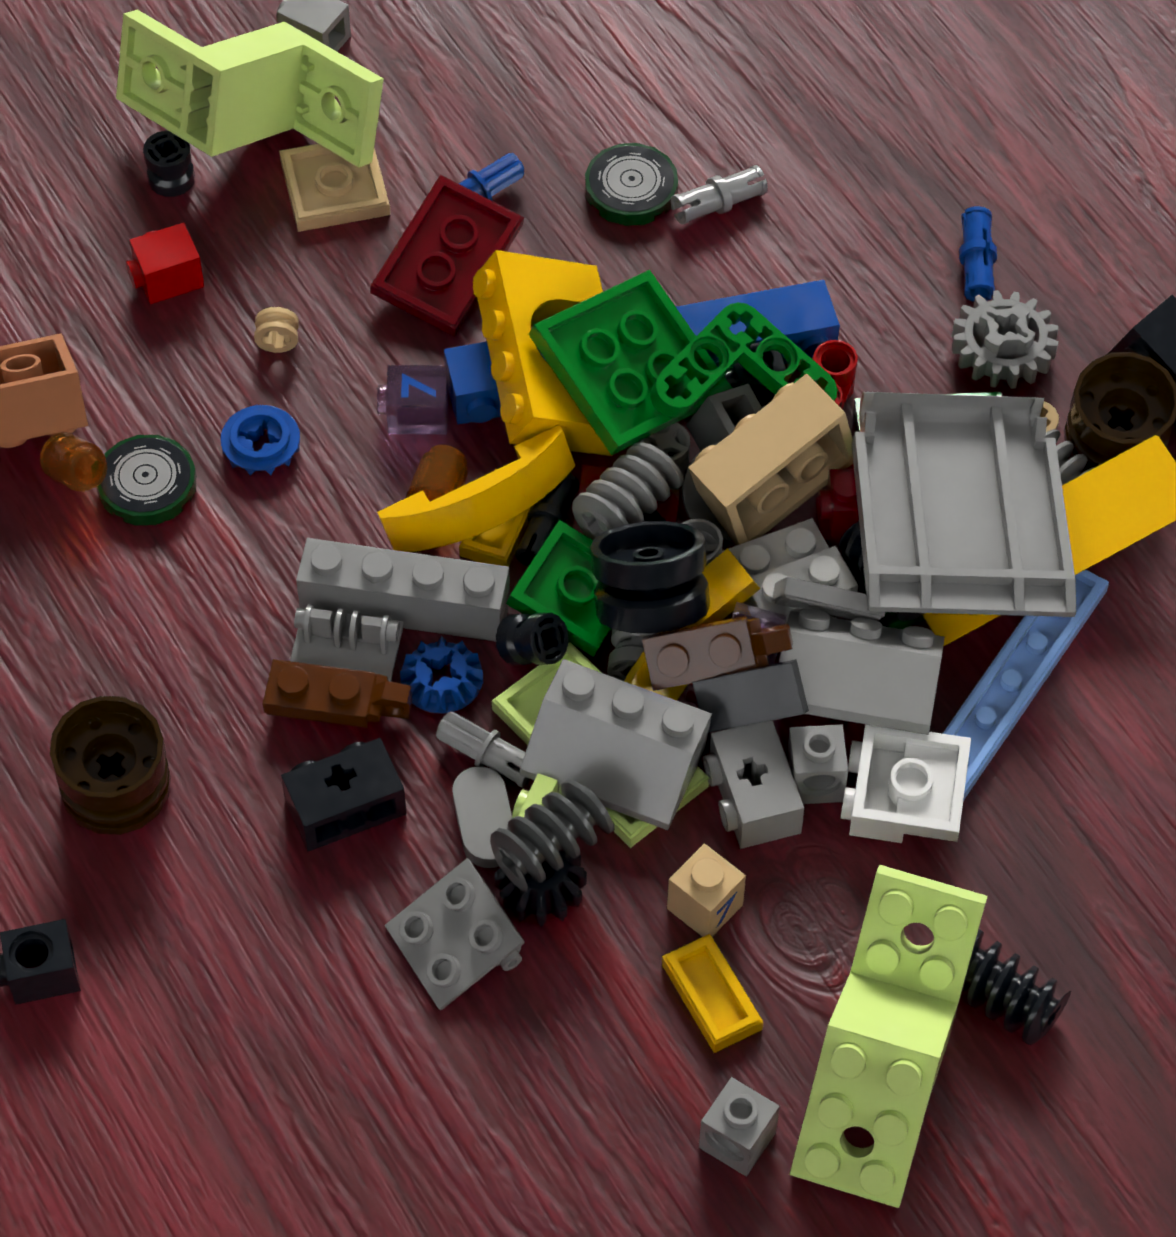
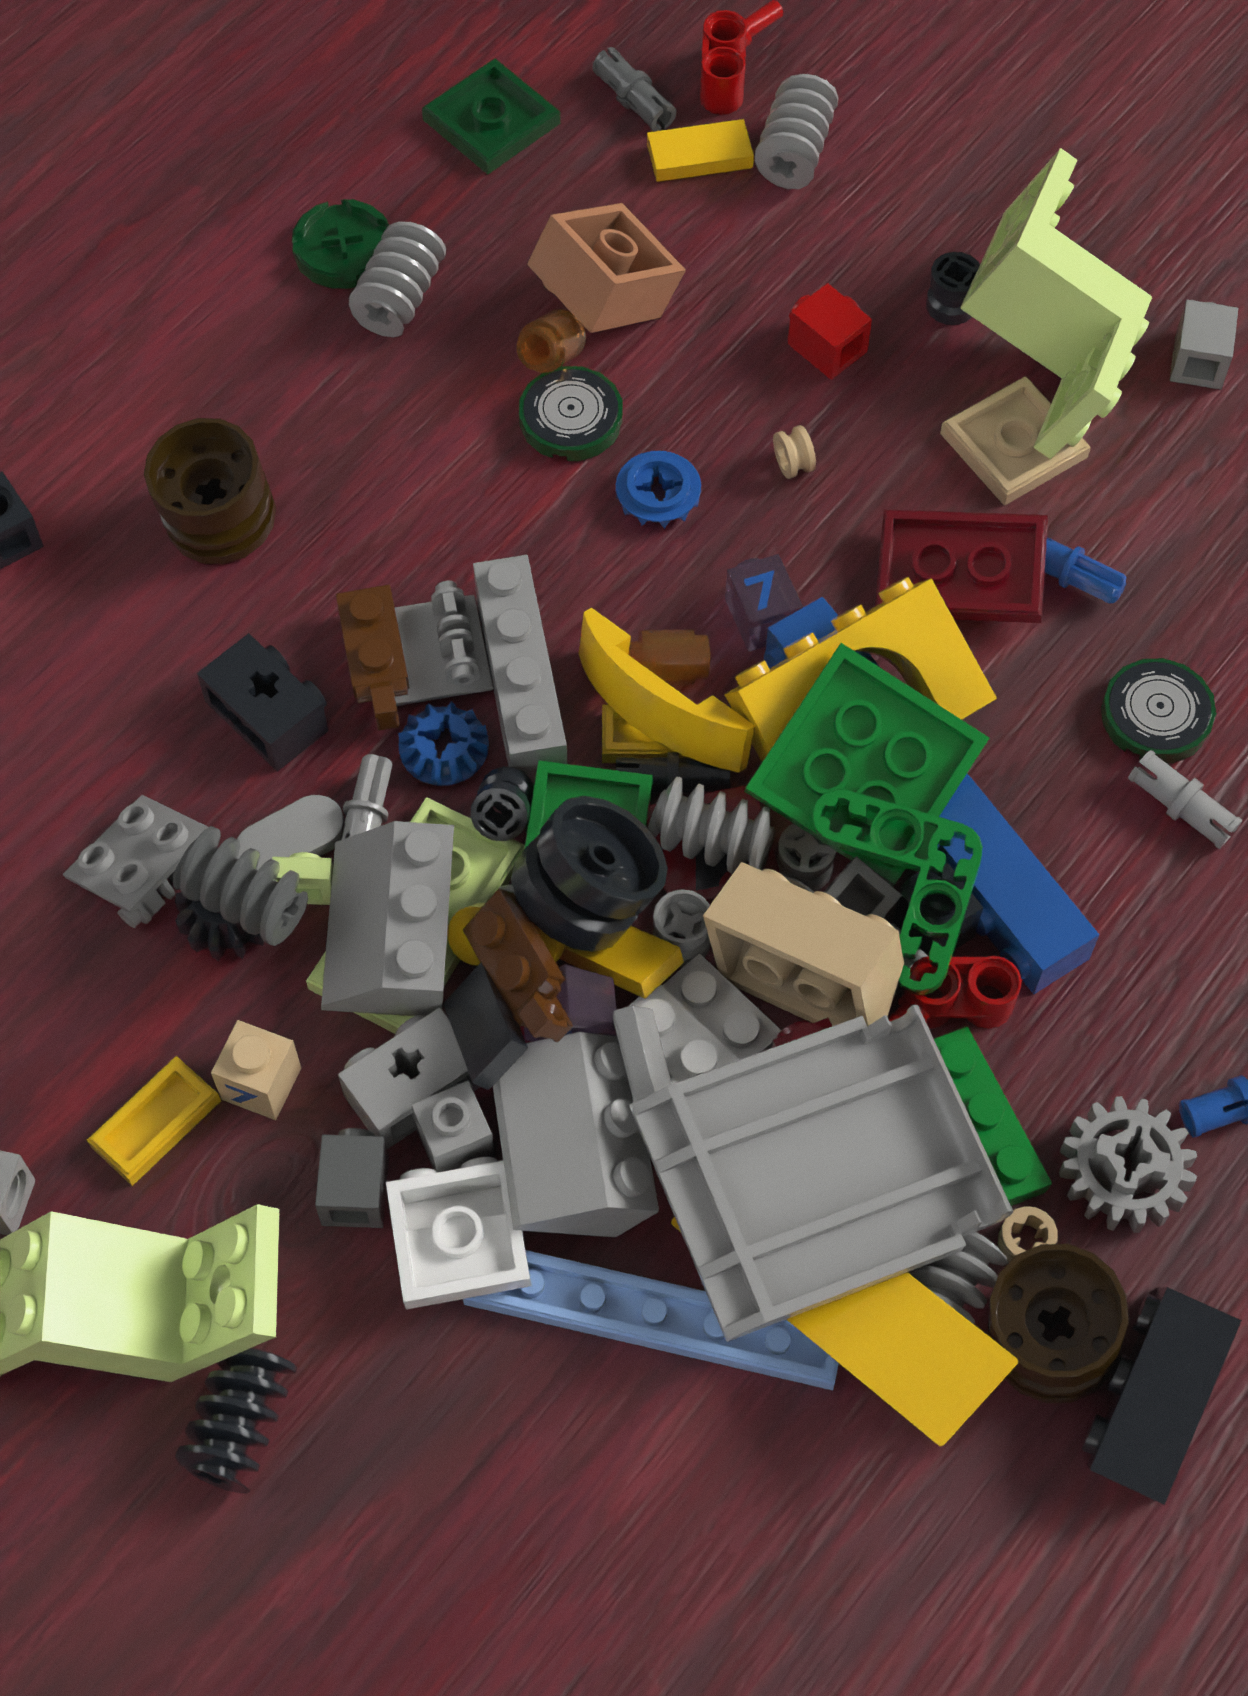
camera: 70 degrees right, 5 degrees up
none -> dark grey brick [315,1128,389,1228]

